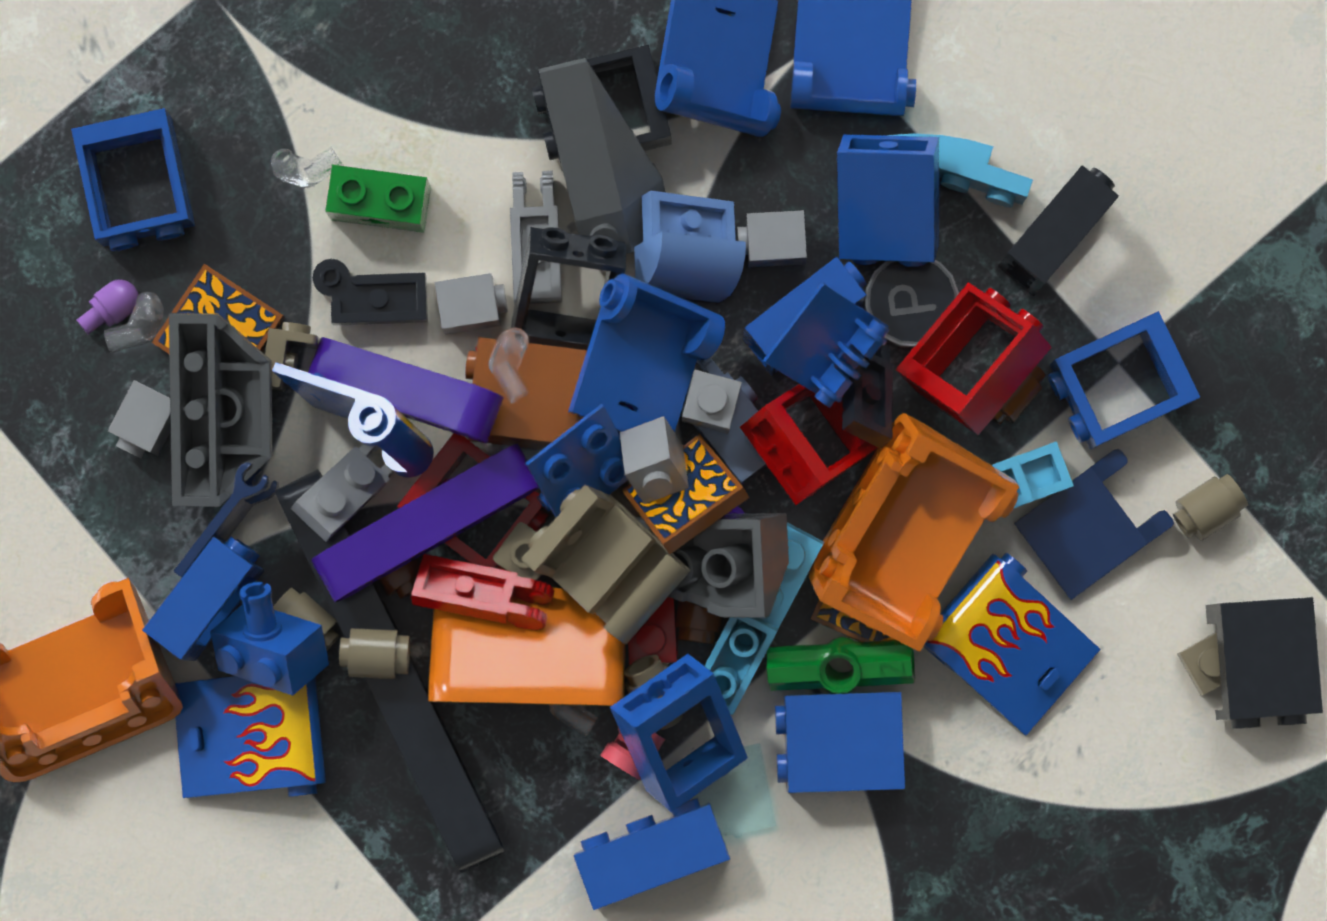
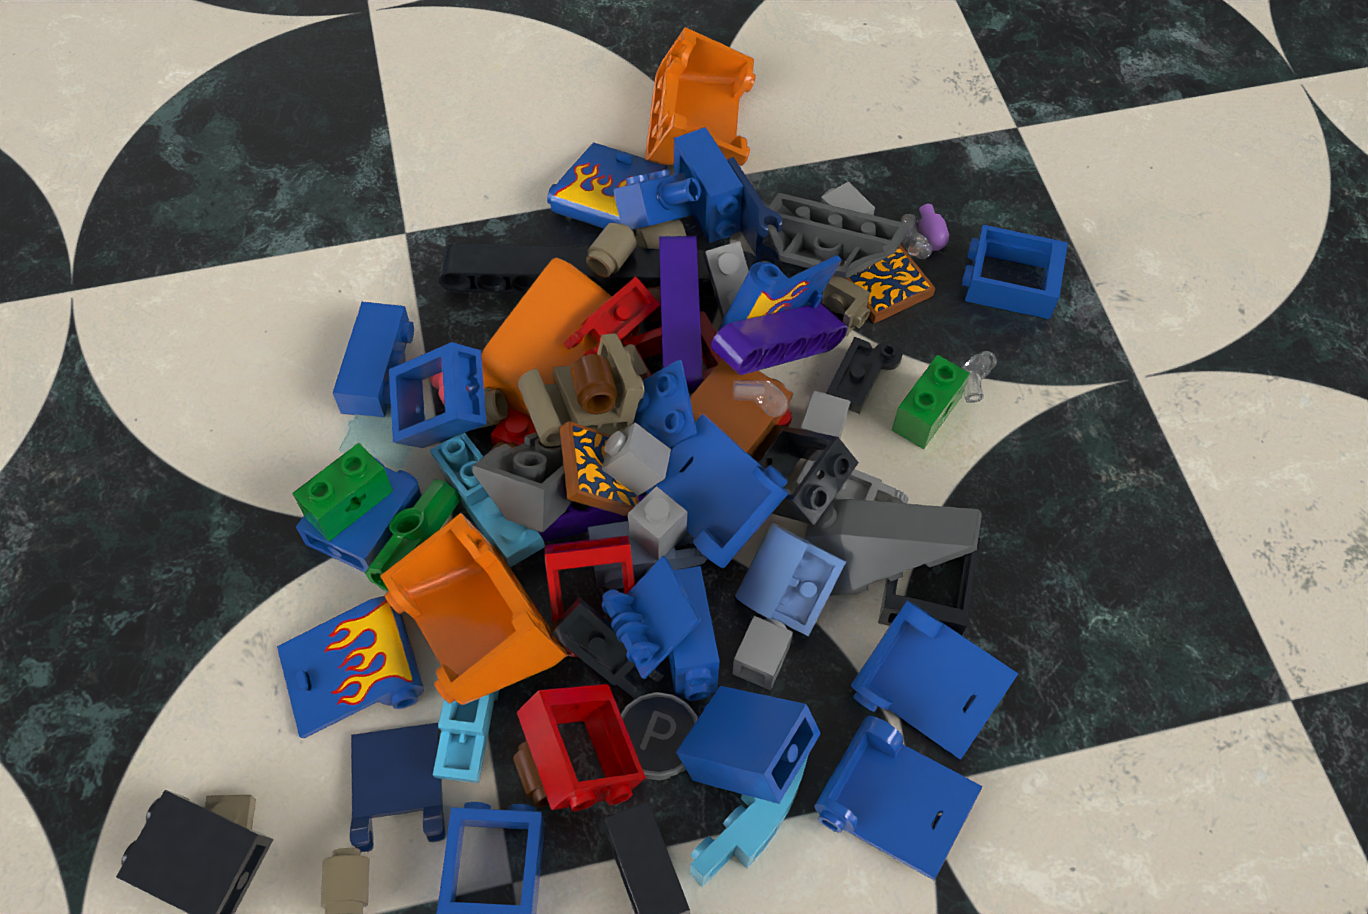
camera: 115 degrees right, 25 degrees down
none -> green brick [292,443,393,542]
none -> reddish brown brick [570,354,617,415]

